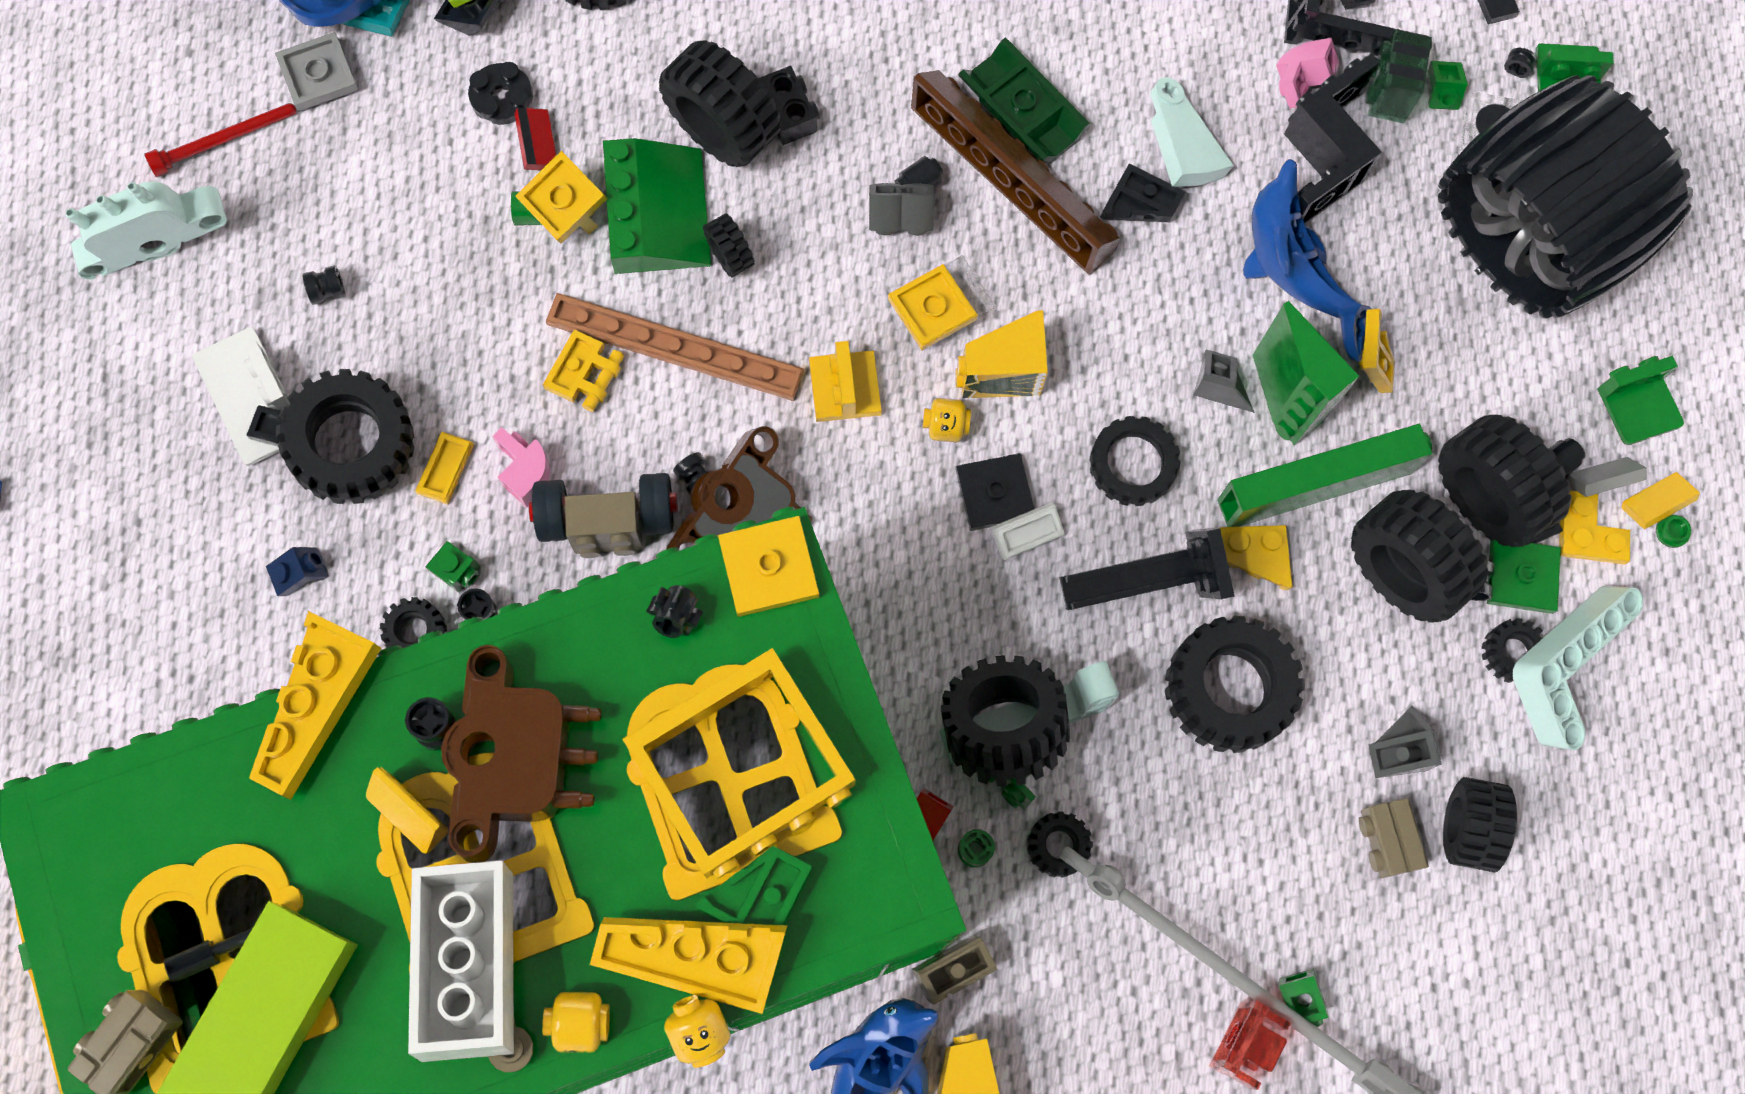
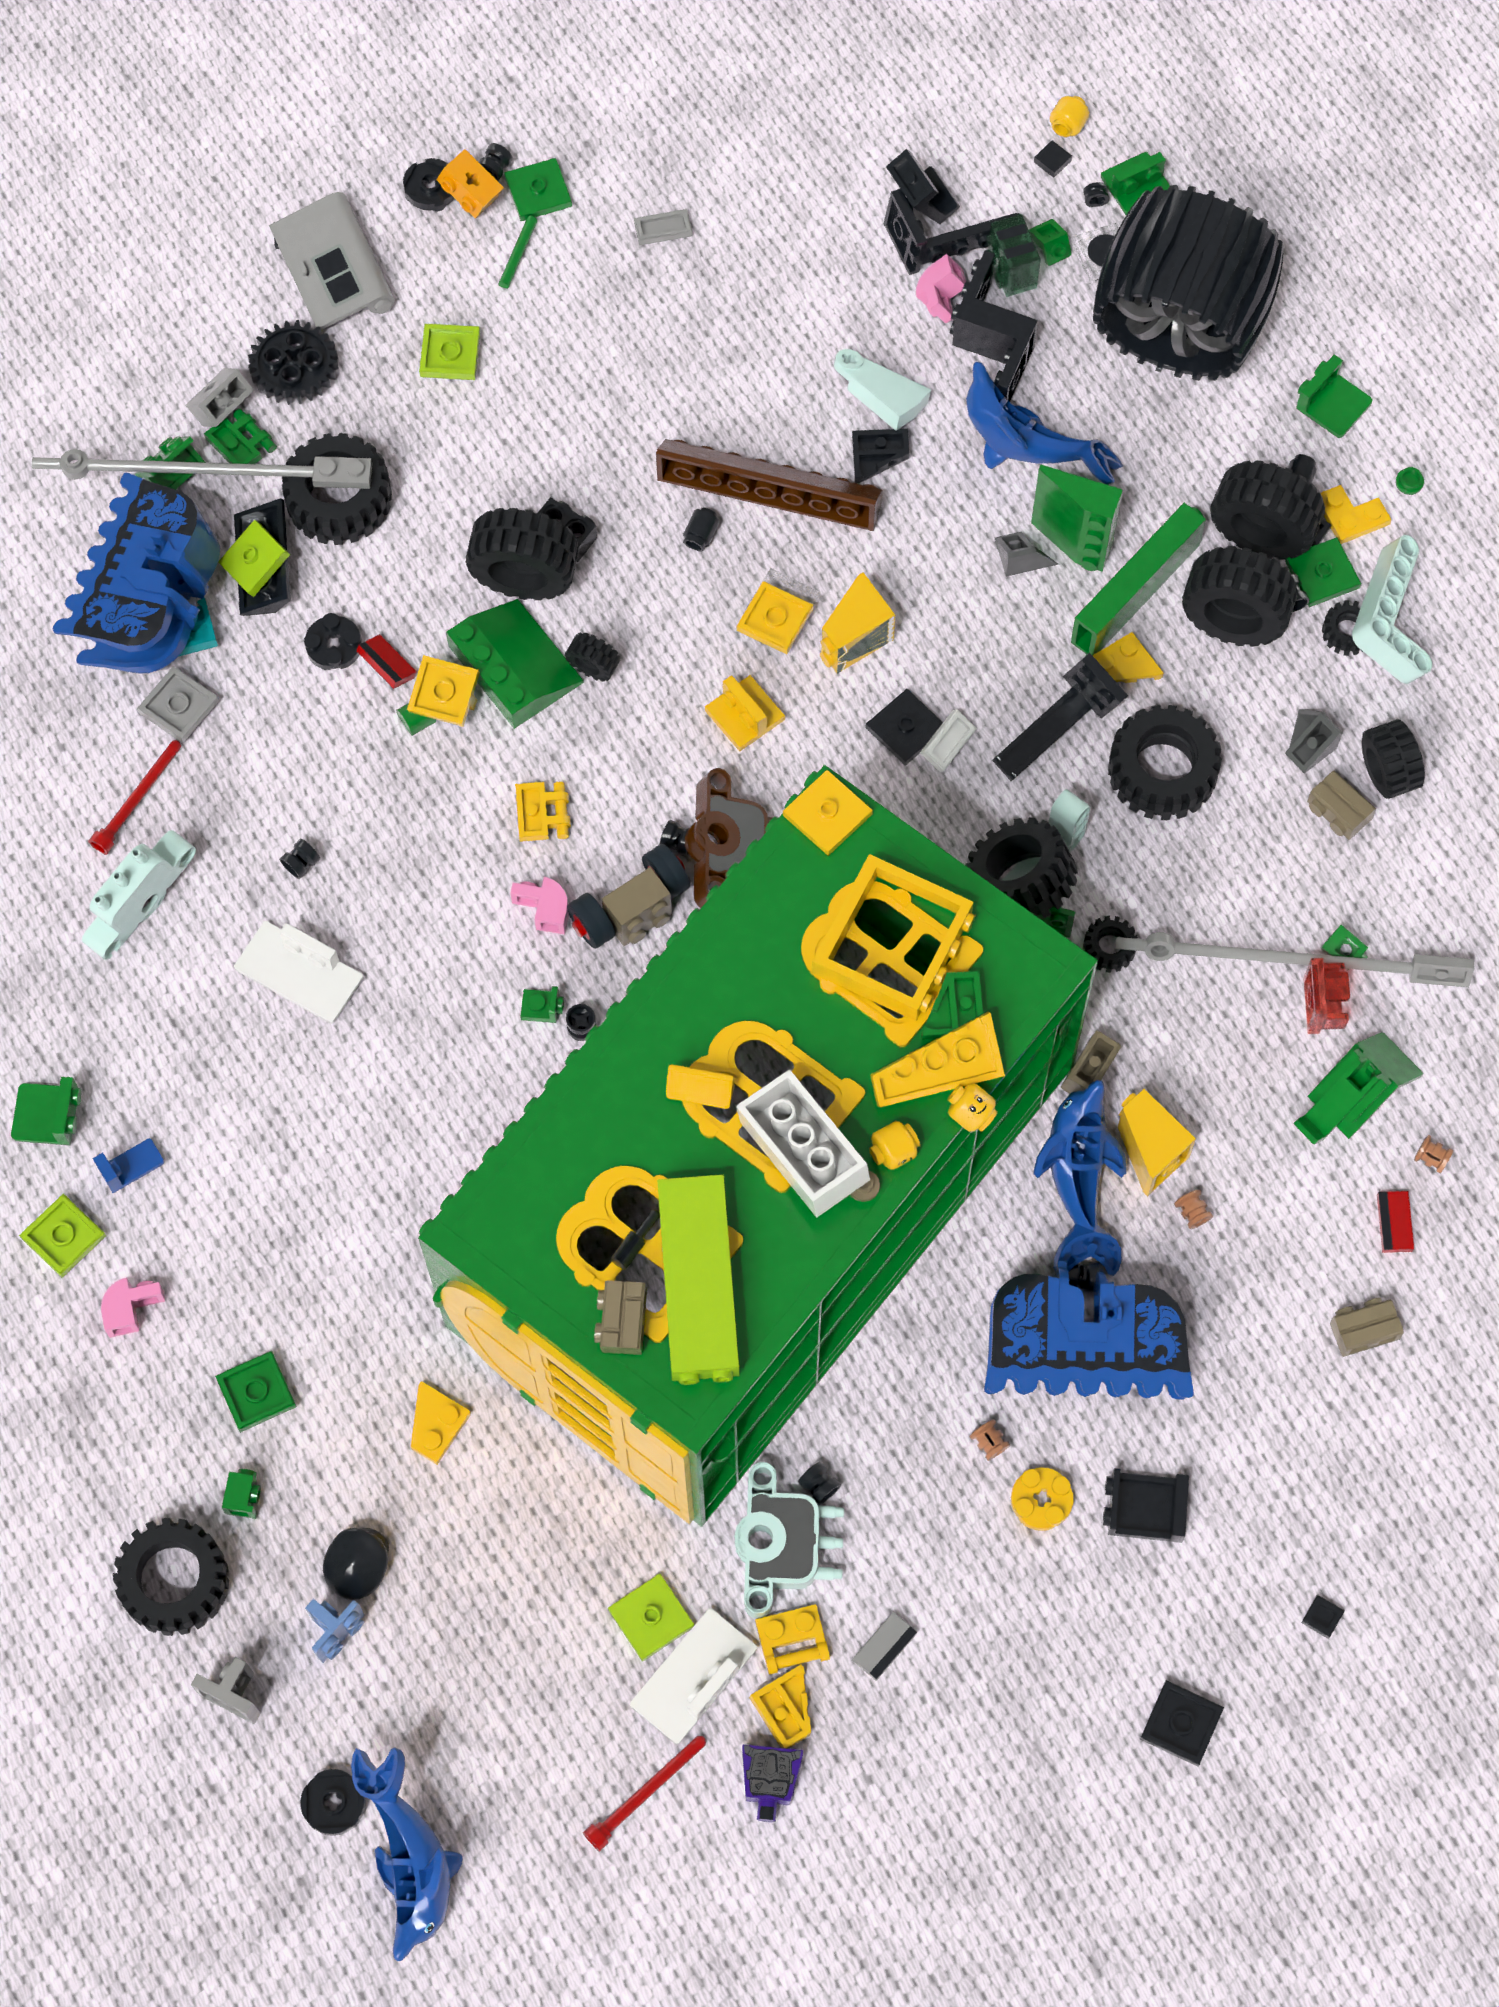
camera: 25 degrees left, 5 degrees down
black tile [246,405,282,447] -> none
yellow wing [249,611,382,800] -> none
dark blue bracket [266,547,329,596] -> none
black tyre [276,369,415,504] -> none
black tyre [379,597,447,648] -> none
black wheel [405,697,457,751] -> none
yellow tile [415,431,474,505] -> none
reddish brown piece [441,645,602,863] -> none
nougat tile [546,293,804,401] -> none
black gear [646,585,703,638] -> none
dark grey brick [869,183,934,236] -> none
yellow head [922,398,971,443] -> none
dark green piece [959,37,1090,163] -> none
black tyre [1089,416,1181,506] -> none
yellow wing [1359,309,1395,393] -> none
light grey tile [1567,457,1647,497] -> none
yellow tile [1621,472,1700,530] -> none

